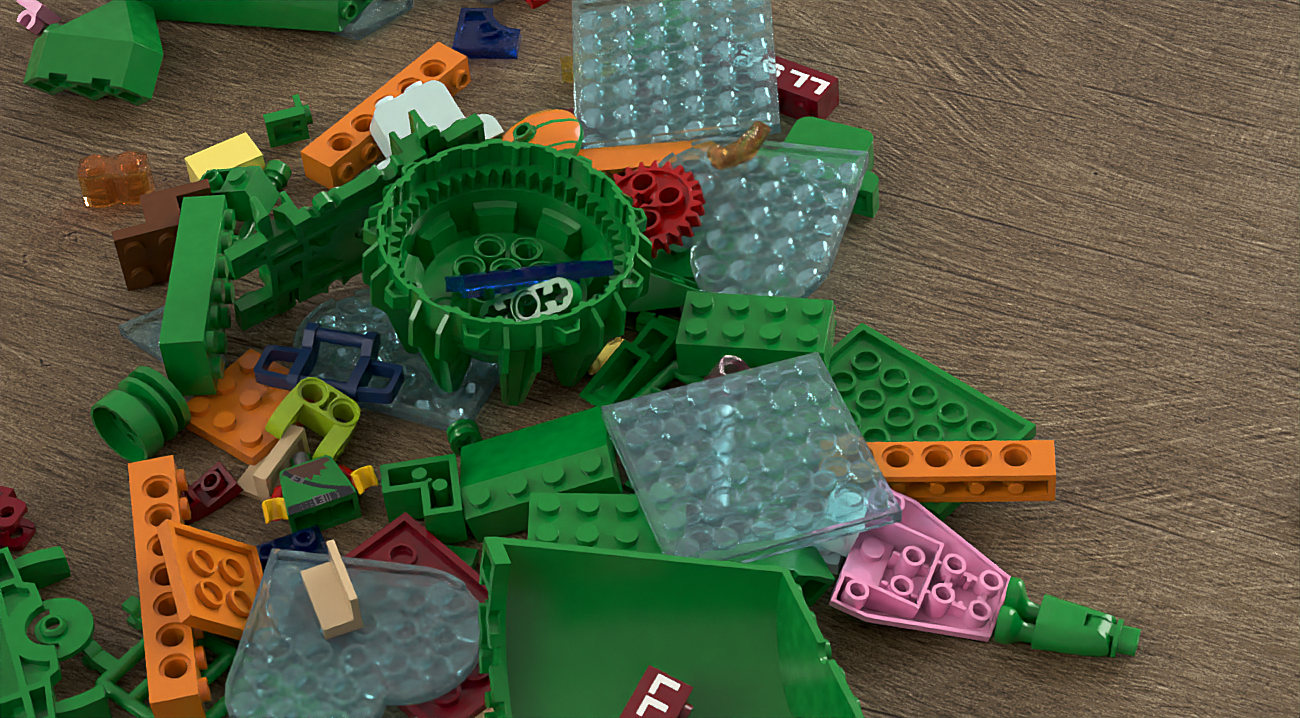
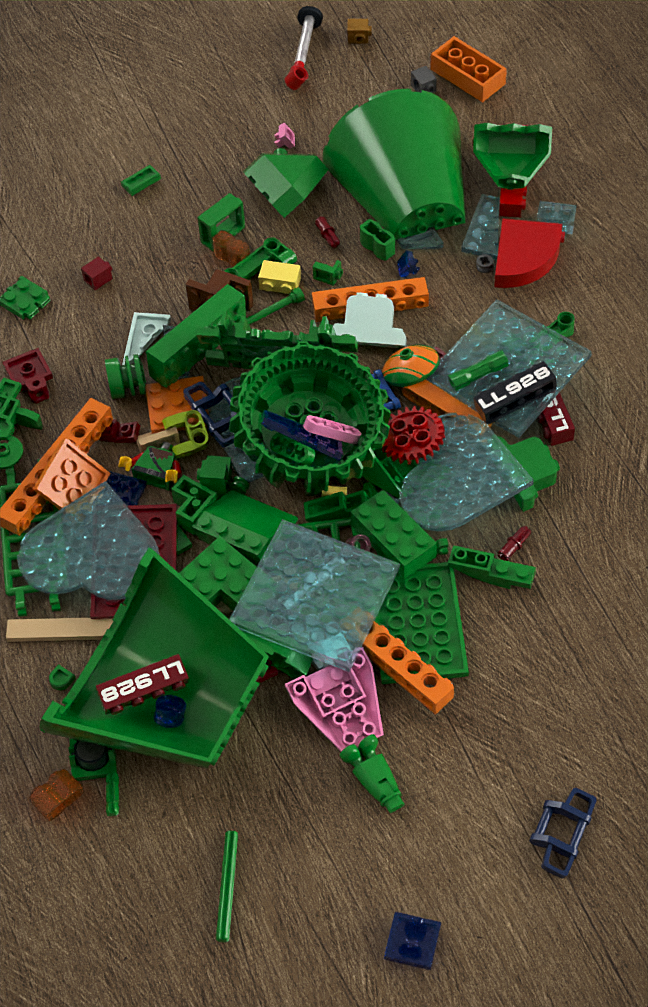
camera: 40 degrees right, 10 degrees up
green slope [200,165,280,222] -> none
tan panel [300,539,364,640] -> none
clear blue tile [452,8,522,59] -> none
clear orange arm [707,120,771,170] -> none
none -> light aqua wing [122,312,171,365]
none -> green window [197,193,245,252]
none -> green brick [197,455,233,499]
none -> green piece [224,237,297,280]
none -> bright pink beam [303,415,361,444]
none -> dark red axle [315,216,340,248]
none -> green brick [360,219,395,261]
none -> clear blue tile [397,250,420,278]
none -> green axle [448,350,509,391]
none -> green slope [448,545,536,589]
none -> black brick [473,361,557,425]
none -> dark red axle [497,526,531,561]

